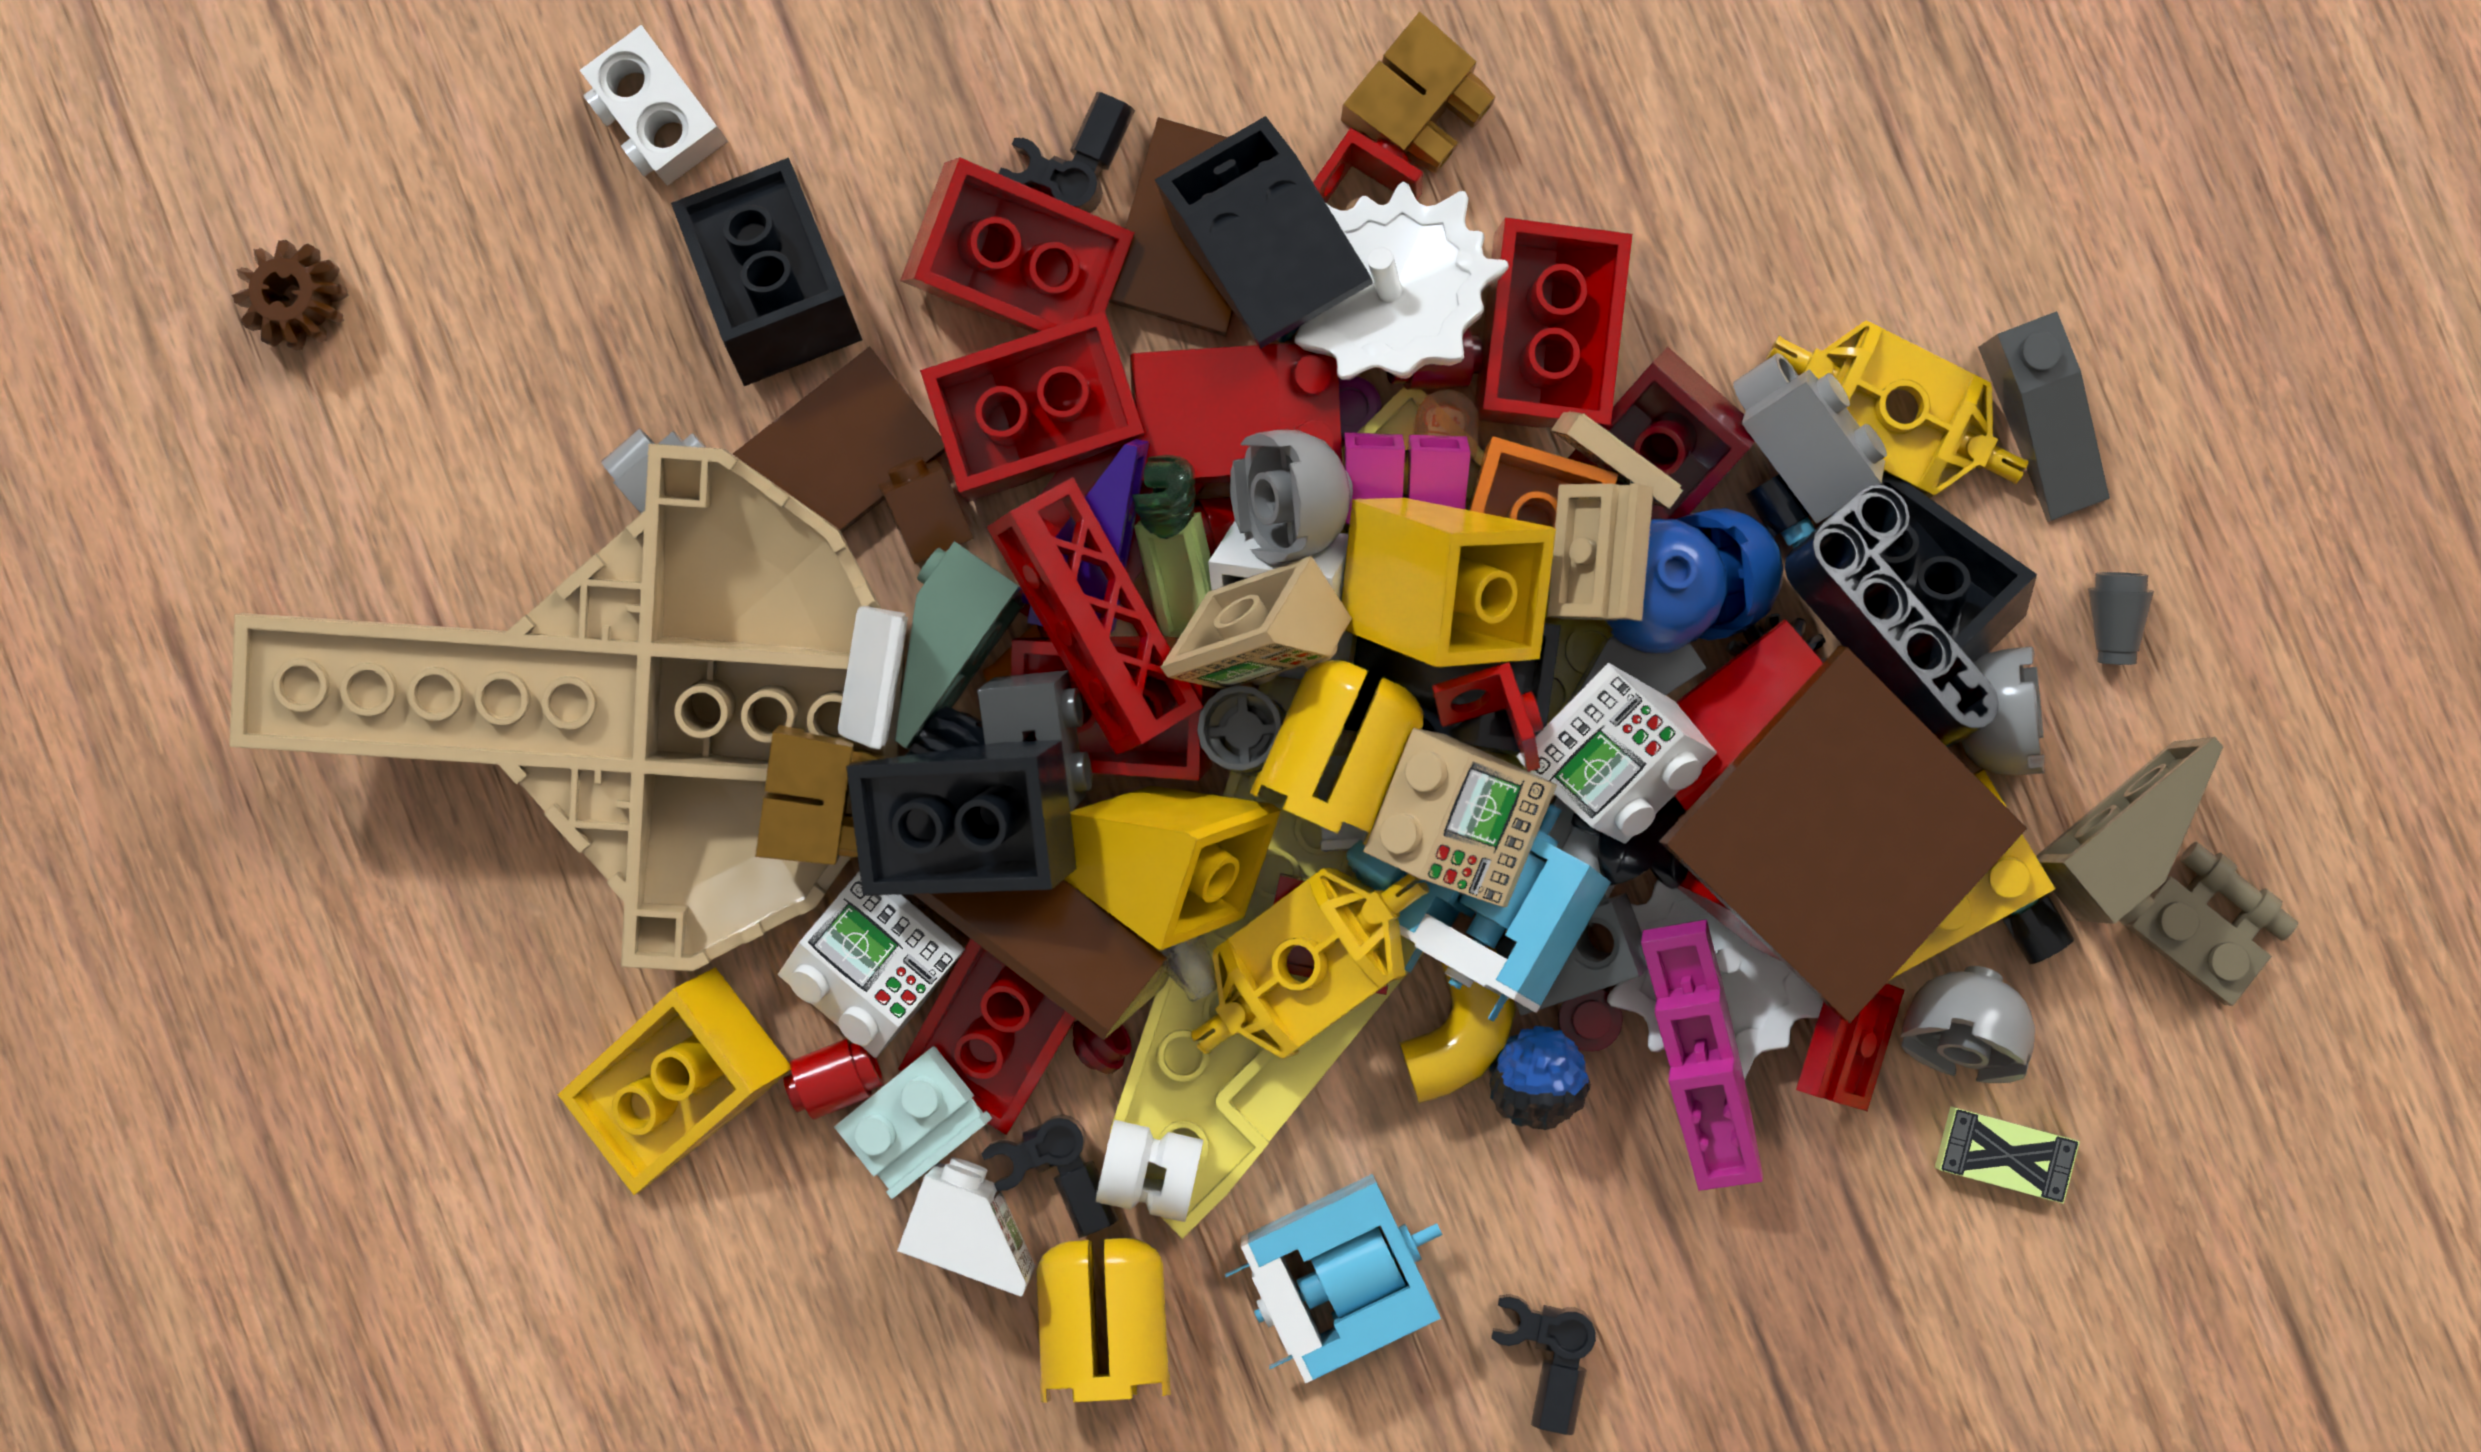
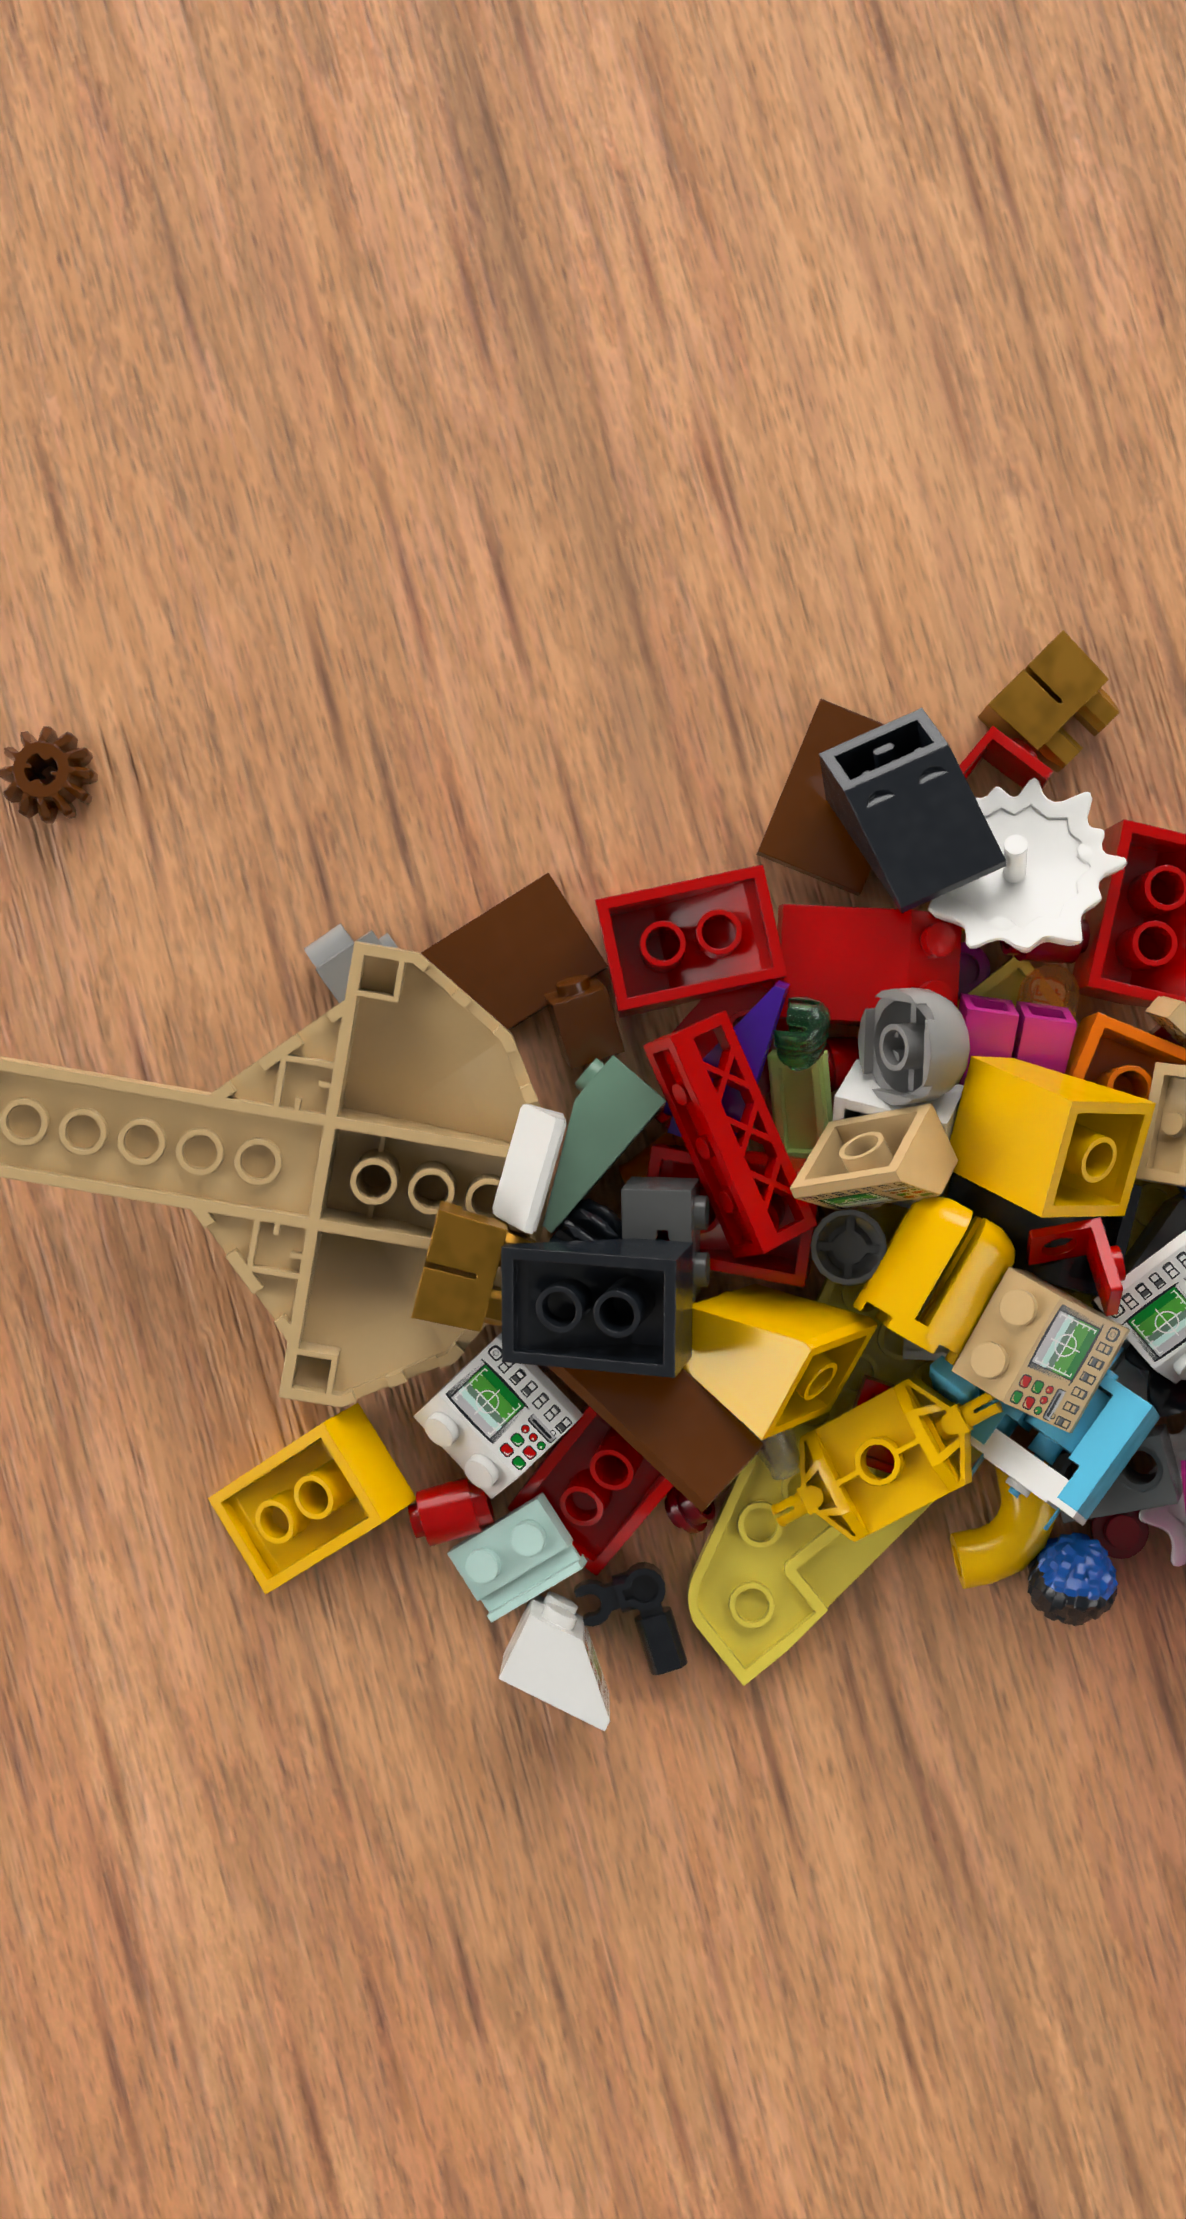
camera: 10 degrees right, 0 degrees up
white brick [580,25,728,186] -> none
black slope [671,157,863,387] -> none
red slope [900,157,1135,333] -> none
black bar [998,92,1135,213] -> none
yellow cylinder [1036,1238,1171,1403] -> none
white wheel [1096,1120,1203,1222] -> none
medium azure piece [1225,1174,1442,1384] -> none
black bar [1491,1294,1596,1435] -> none

